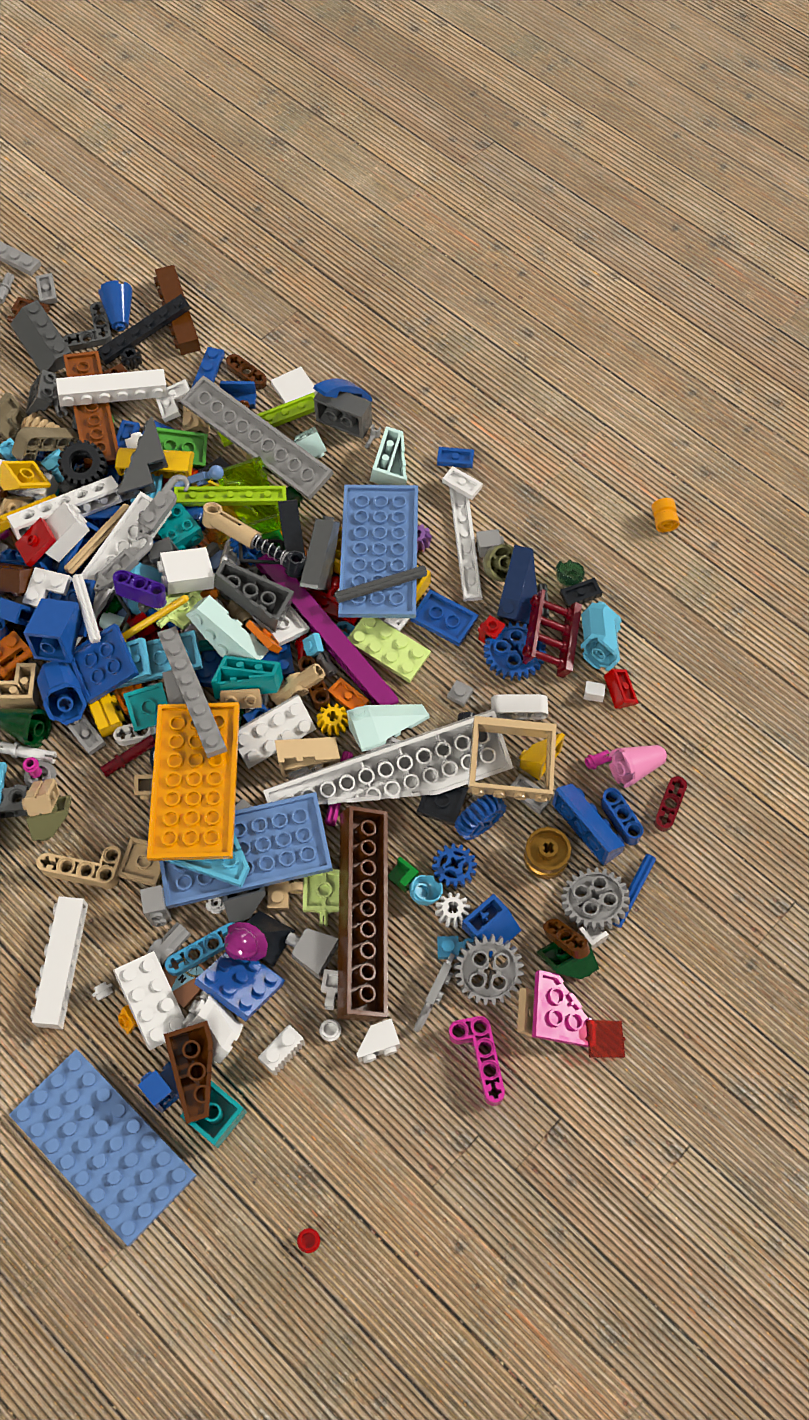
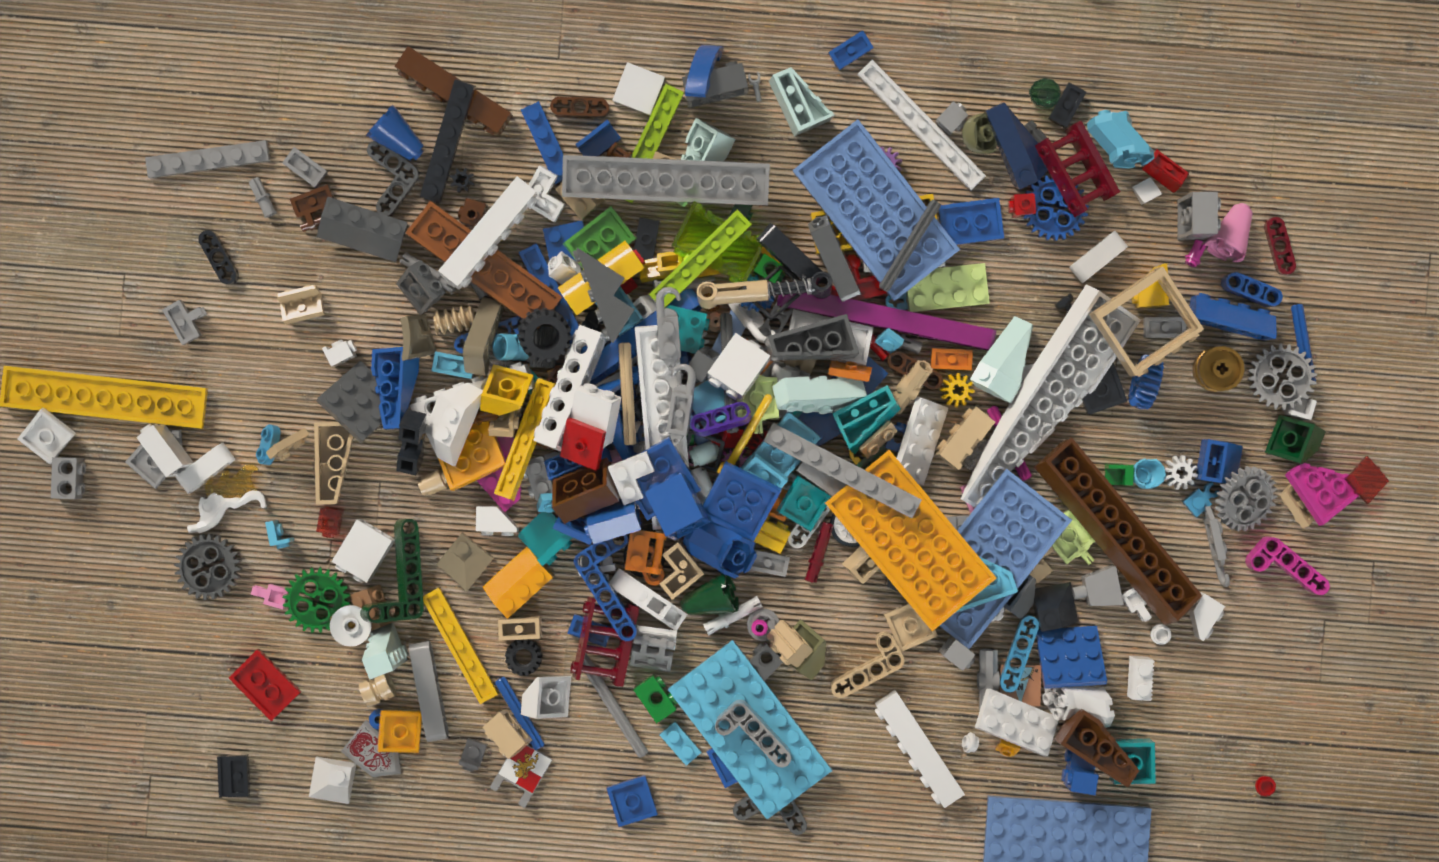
camera: 40 degrees left, 25 degrees up
white axle [72,574,101,643] -> none
medium blue plate [164,465,224,492] -> none
magenta piece [224,922,268,961] -> none
blue gear [432,843,477,889] -> none
white plate [442,466,483,500] -> none
light grey plate [447,680,474,707] -> none
reddish brown beam [543,919,590,959] -> none
none -> light grey brick [1177,192,1221,240]

